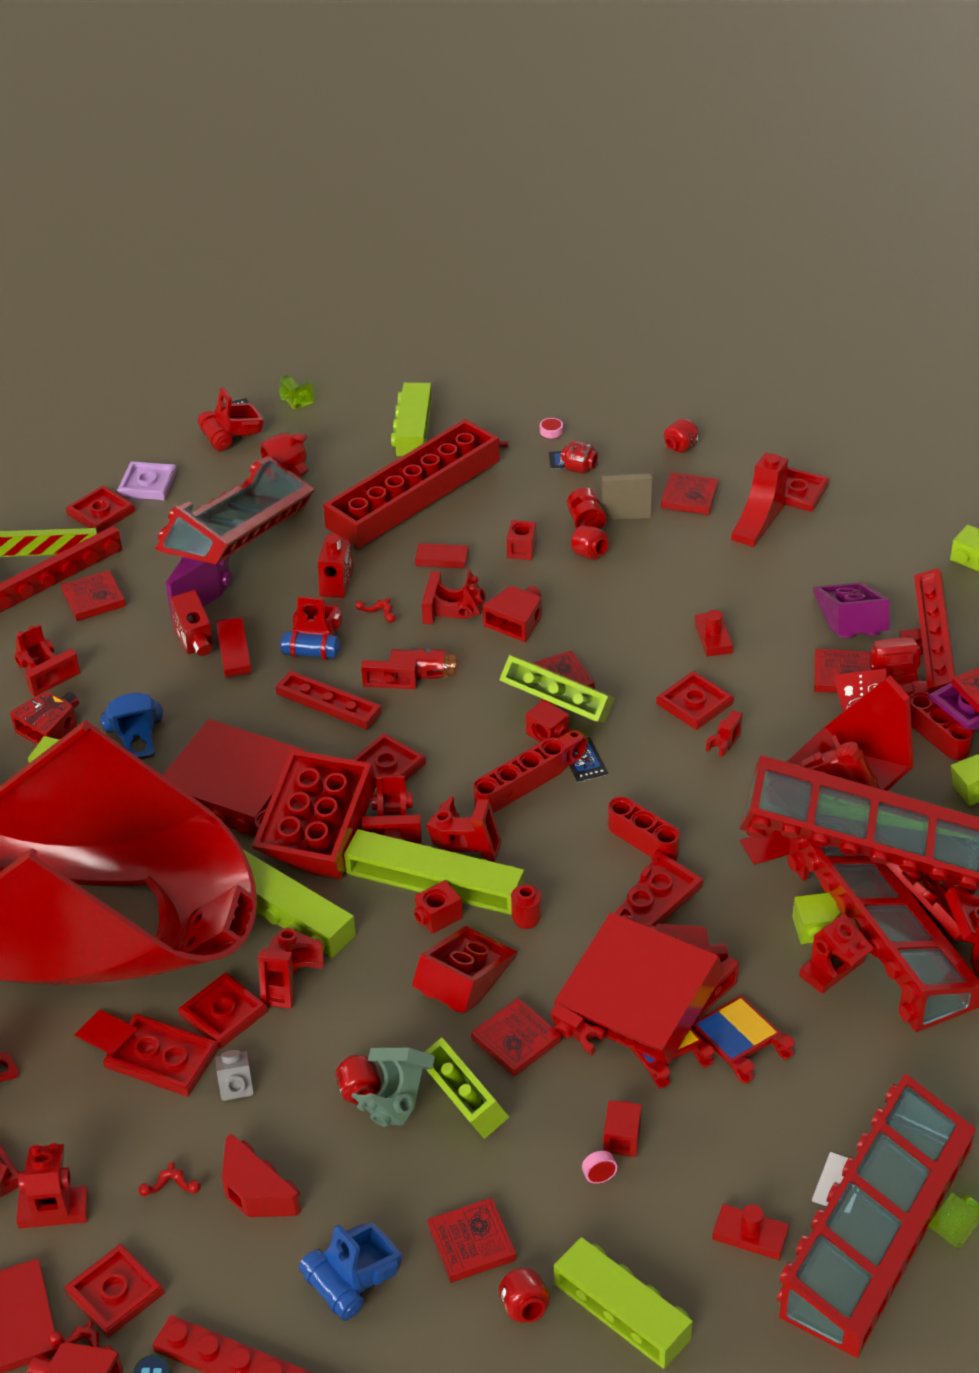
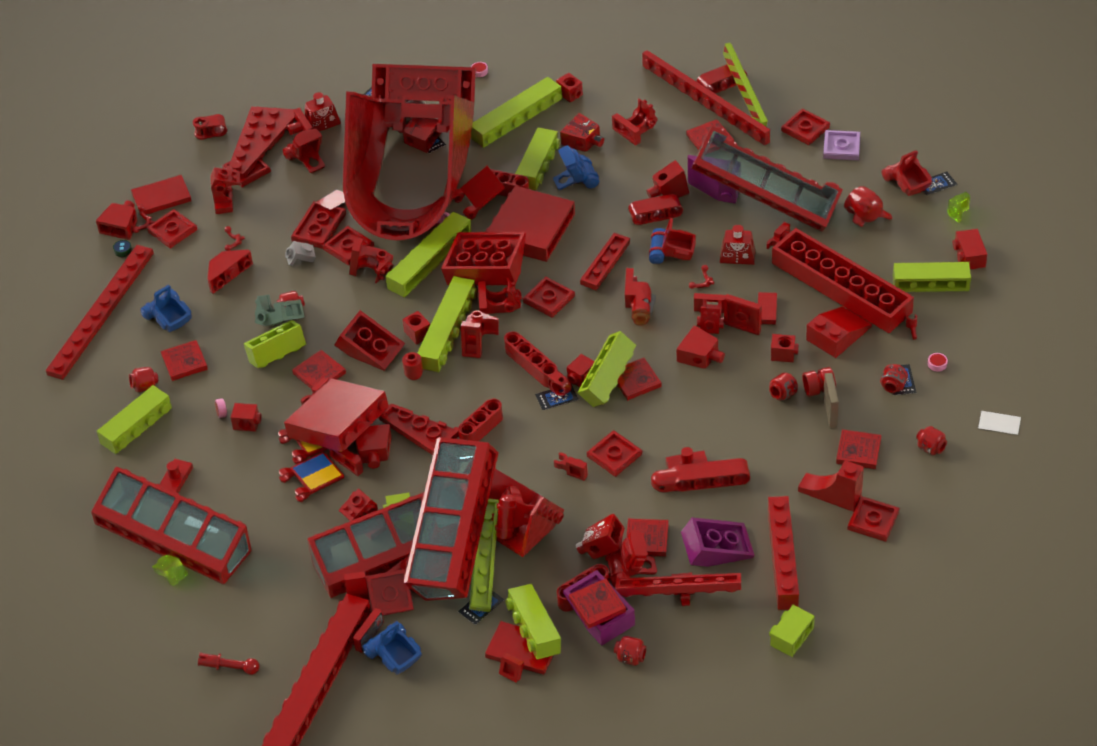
camera: 90 degrees right, 5 degrees up
none -> red piece [651,458,751,493]
none -> red tile [724,294,762,335]
none -> red plate [766,222,790,249]
none -> red brick [768,496,799,610]
none -> red slope [806,306,872,358]
none -> red brick [952,228,988,269]
none -> white sticker [978,411,1021,435]

